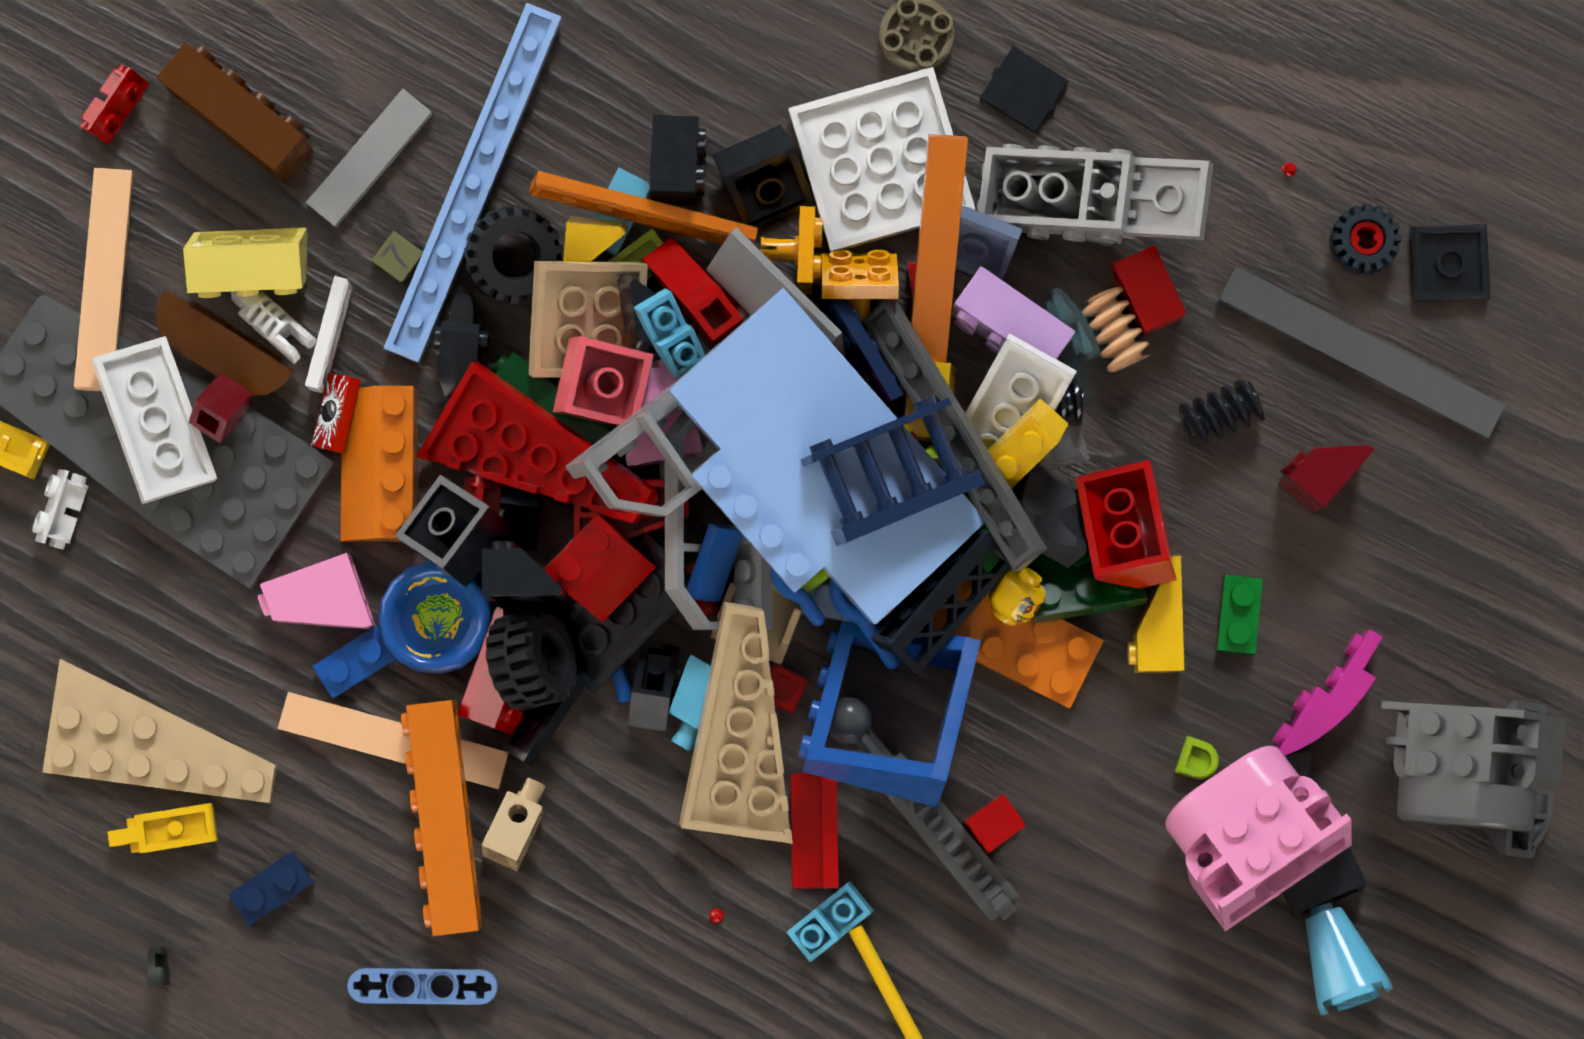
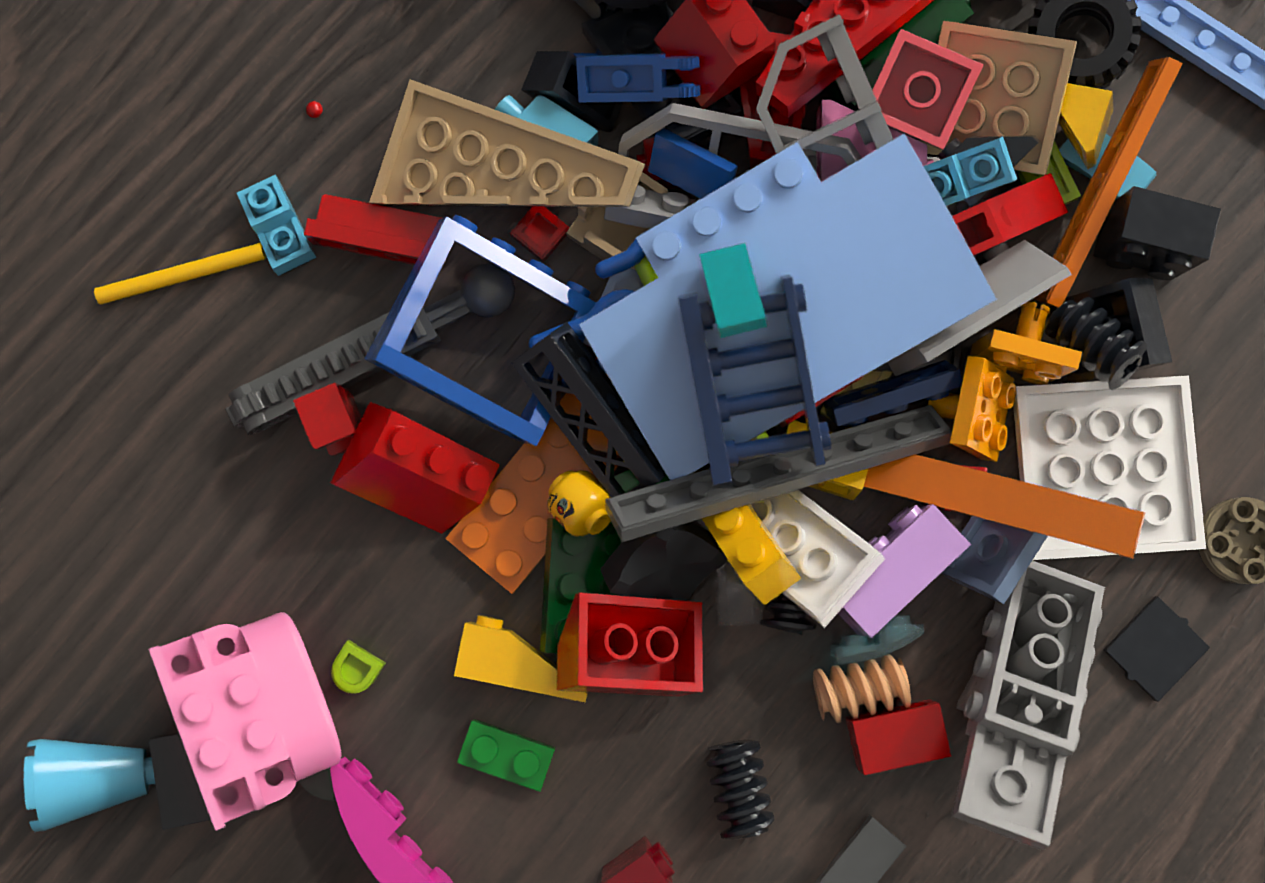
camera: 100 degrees right, 0 degrees up
none -> red slope [330,401,500,534]
none -> blue hinge [576,54,700,102]
none -> teal tile [699,243,767,339]
none -> black piece [1045,297,1148,390]

